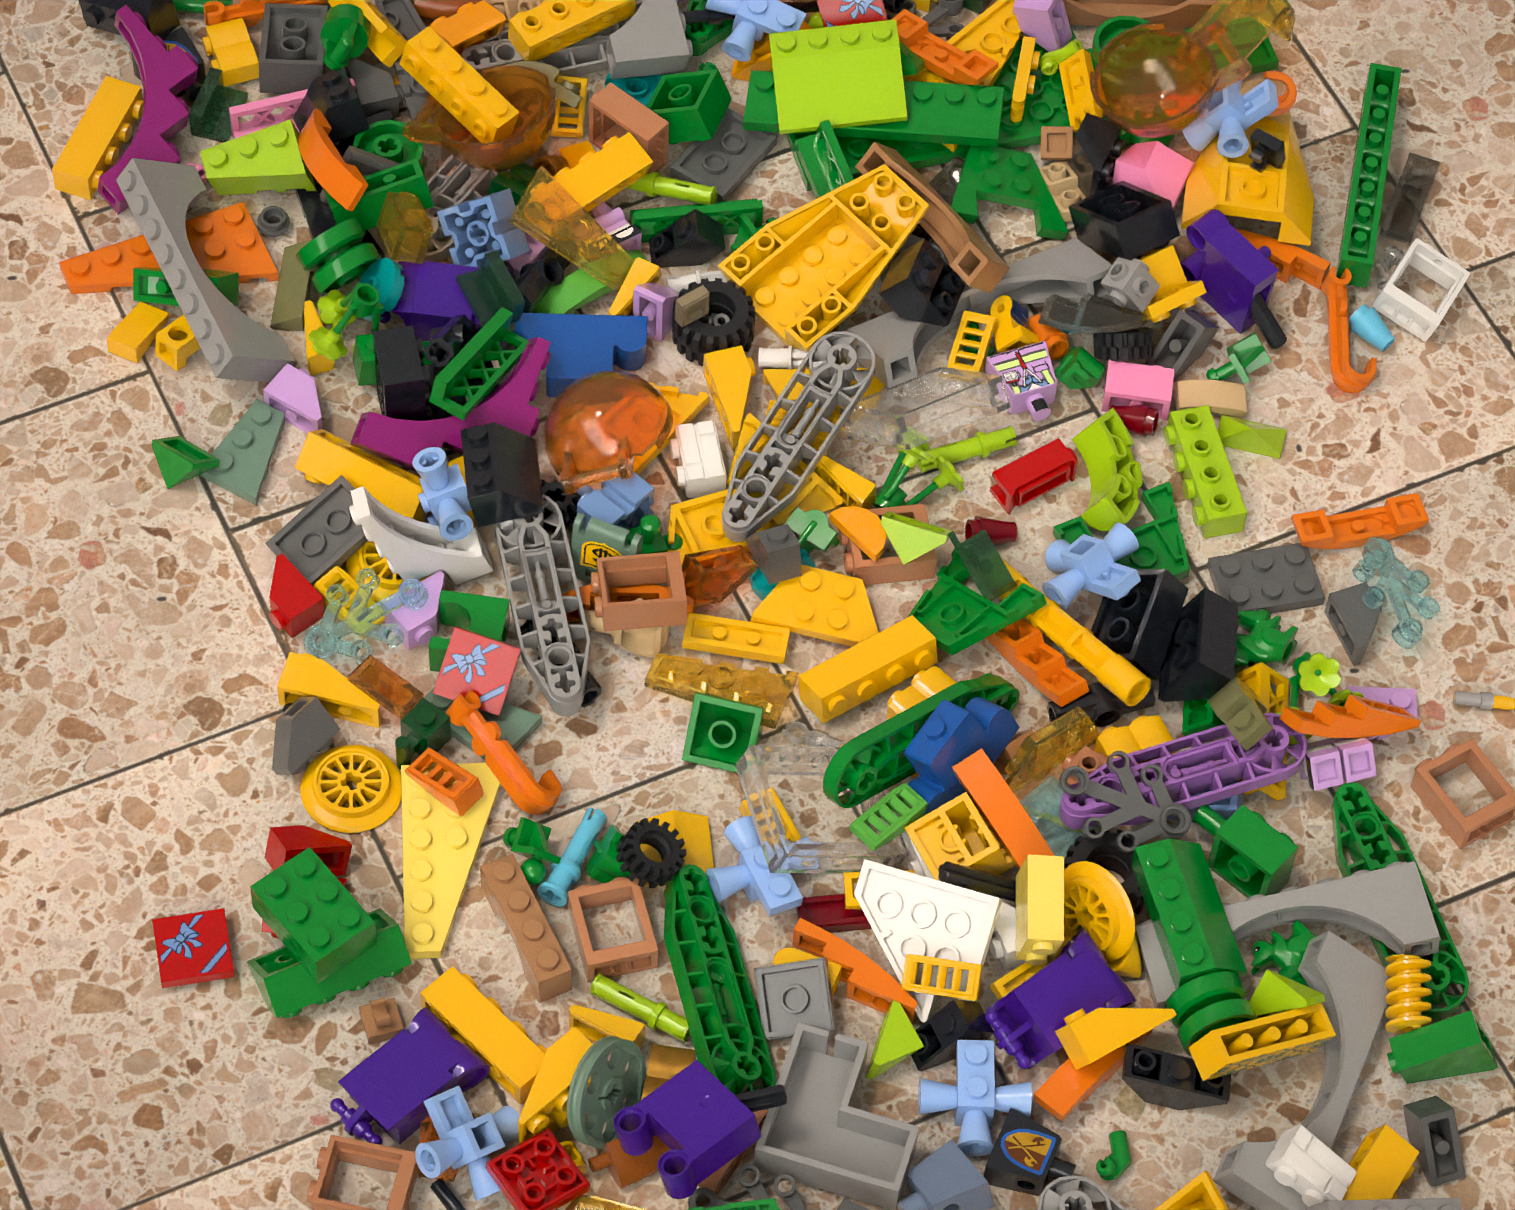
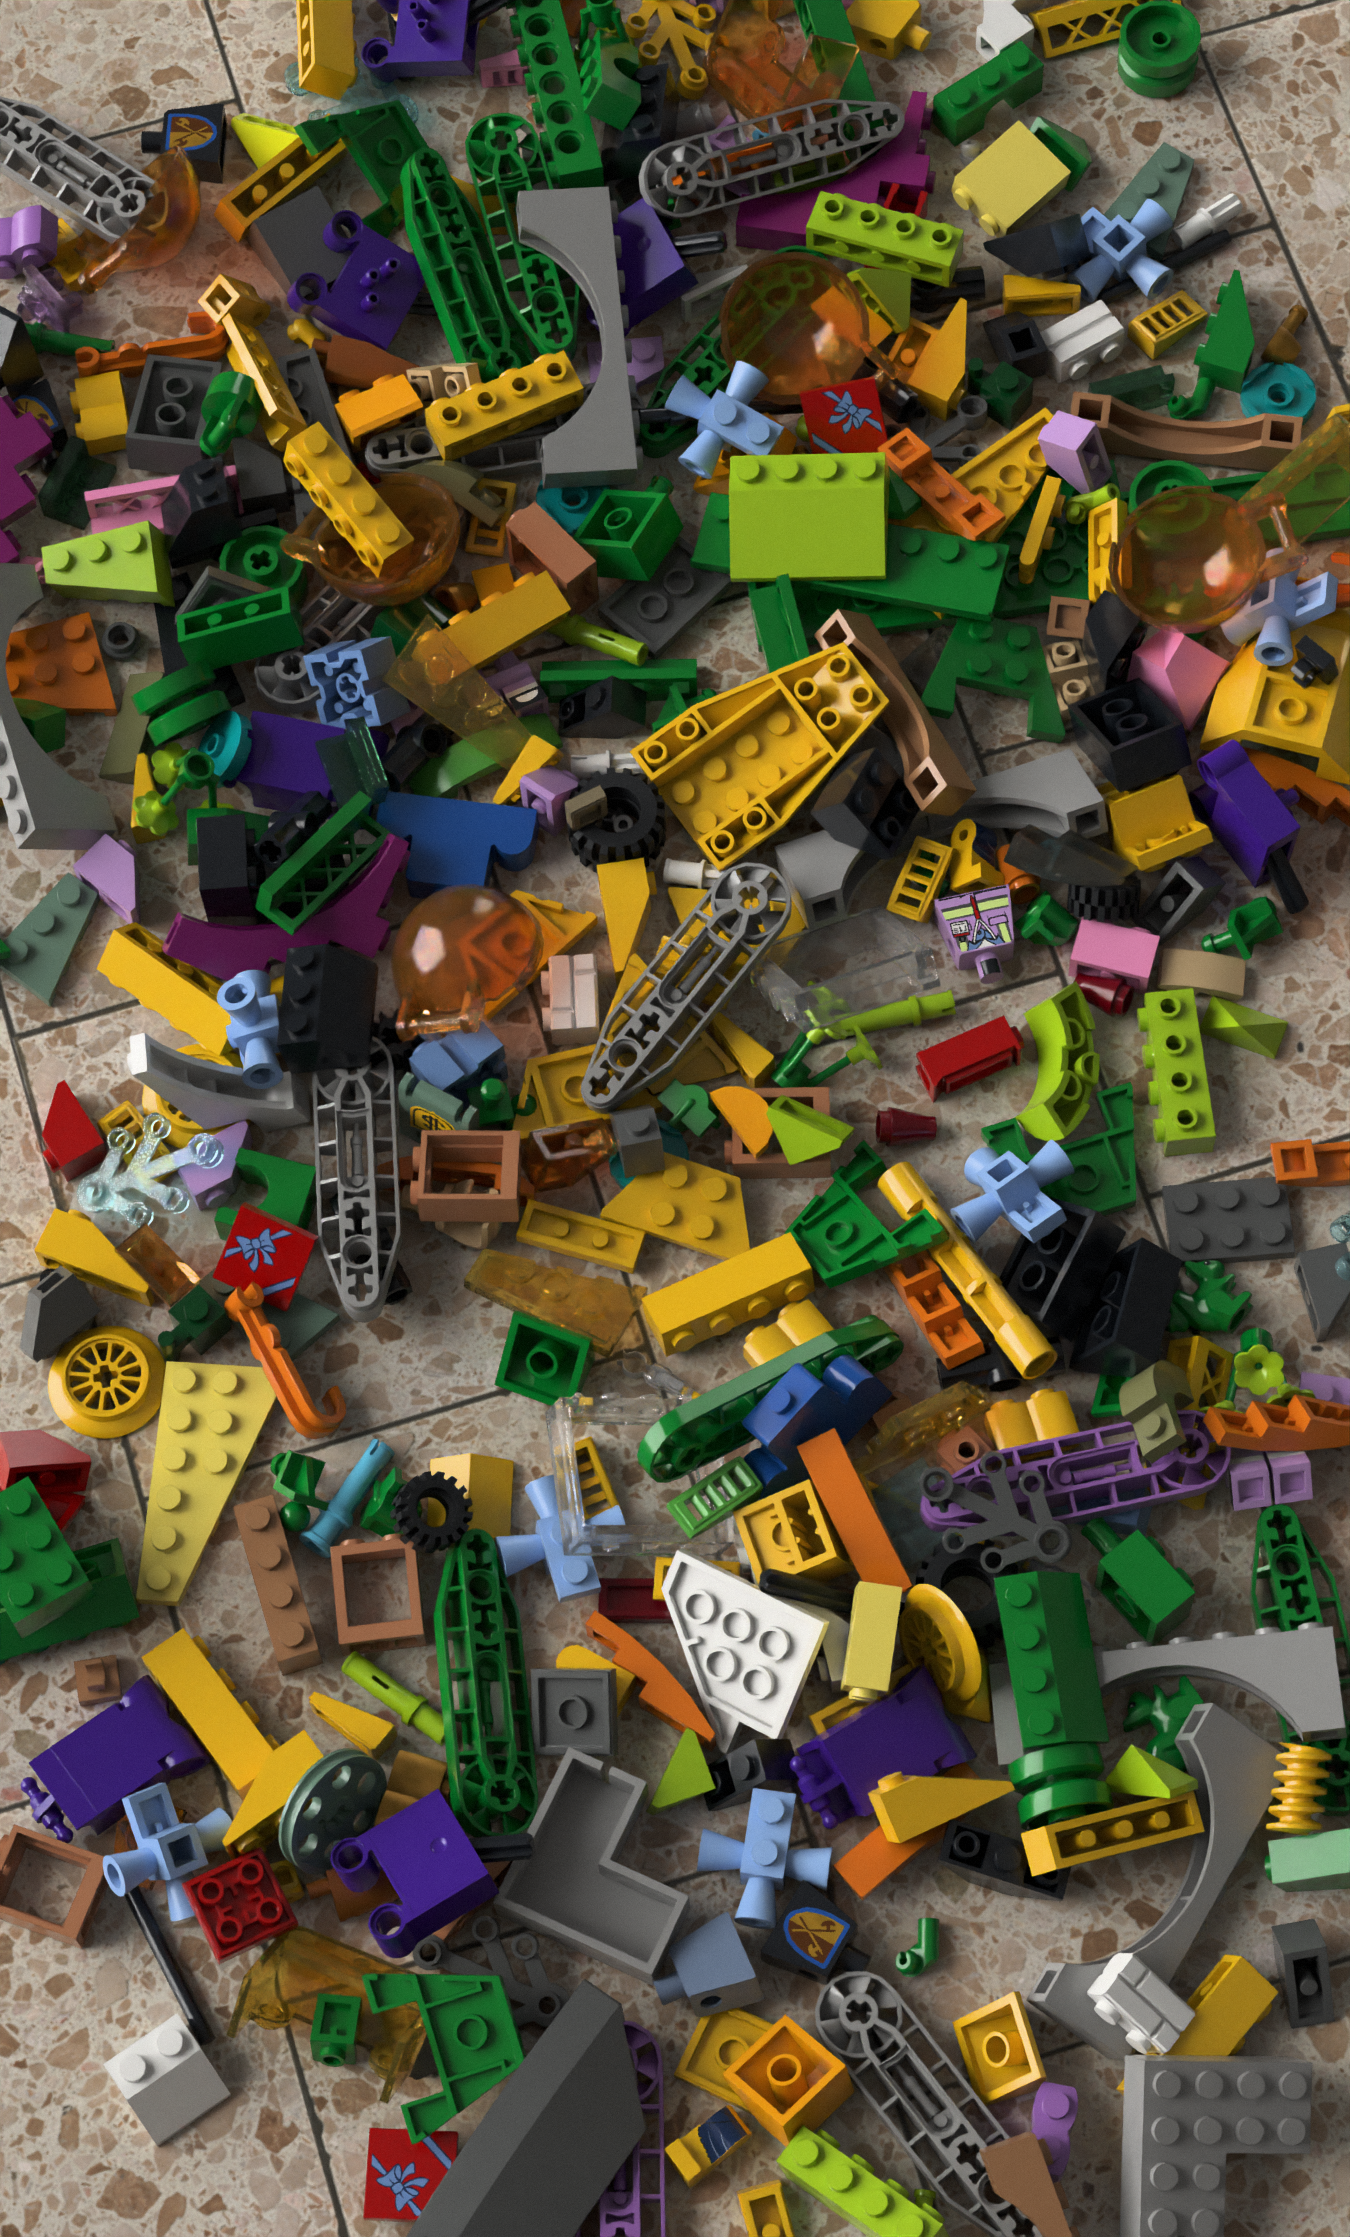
camera: 15 degrees right, 10 degrees up
dark grey plate [265,475,368,587] -> none
orange slope [298,108,368,211] -> none
clear yellow brick [376,192,434,264] -> none
orange slope [405,747,484,816] -> none
yellow slope [901,954,983,1001] -> none
clear green panel [947,529,1017,601] -> none
light grey brick [1100,257,1160,312] -> none

